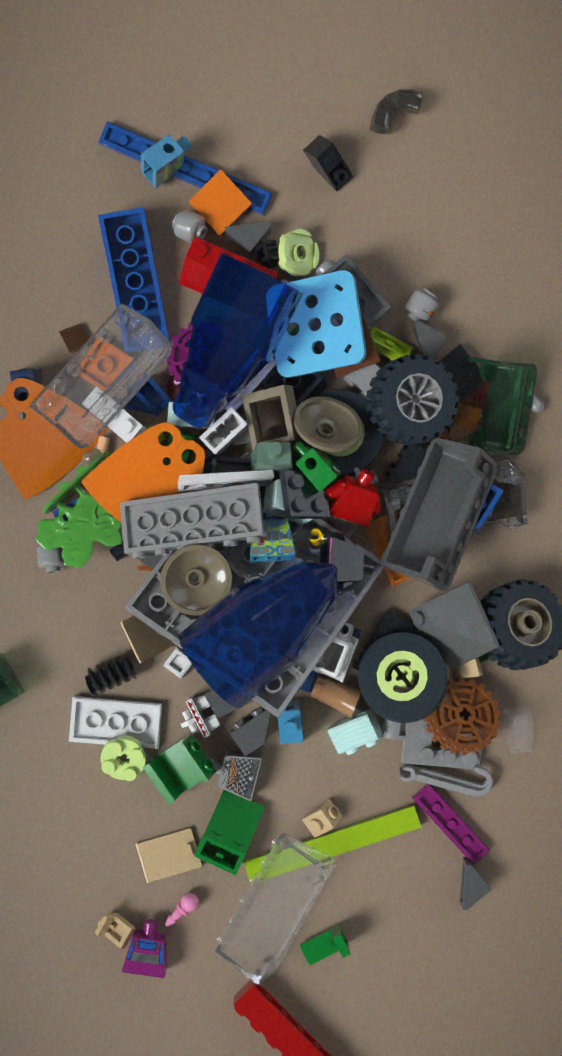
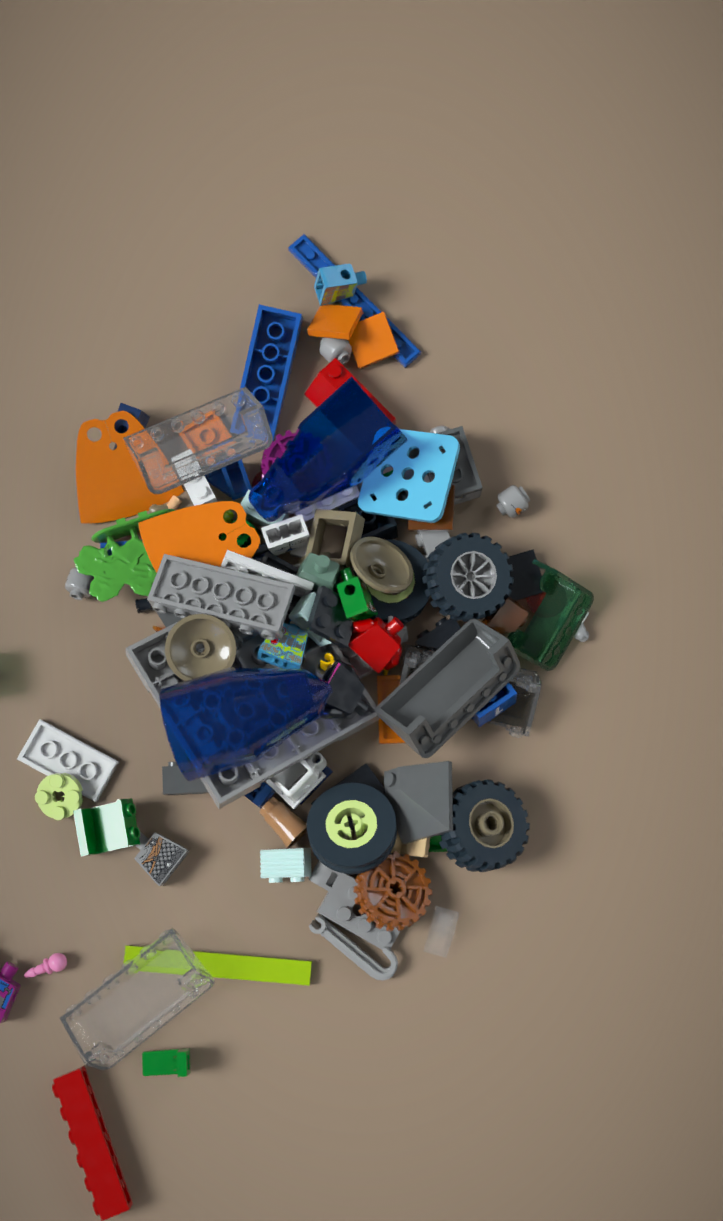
camera: 25 degrees right, 10 degrees down
reddish brown slope [59,323,92,354] -> none
black piece [85,654,136,696] -> none
tan piece [120,616,175,664] -> none
tan container [135,827,203,883] -> none
white tile [163,647,195,679] -> none
white hips [180,695,220,738] -> none
green slope [194,790,265,876] -> none
dark grey slope [225,222,271,256] -> none
dark grey slope [230,706,271,756] -> none
black gear [255,240,280,268] -> none
yellowish green plate [278,229,319,277] -> none
dark azure torso [278,698,304,744] -> none
tan bracket [302,799,342,838] -> none
black slope [303,135,353,191] -> none
clear smoke cylinder [369,89,423,134] -> none
lime plate [370,326,413,361] -> none
dark grey slope [412,321,447,359] -> none
magenta tile [412,784,490,865] -> none
dark grey slope [459,858,492,910] -> none
none -> orange tile [307,304,363,340]

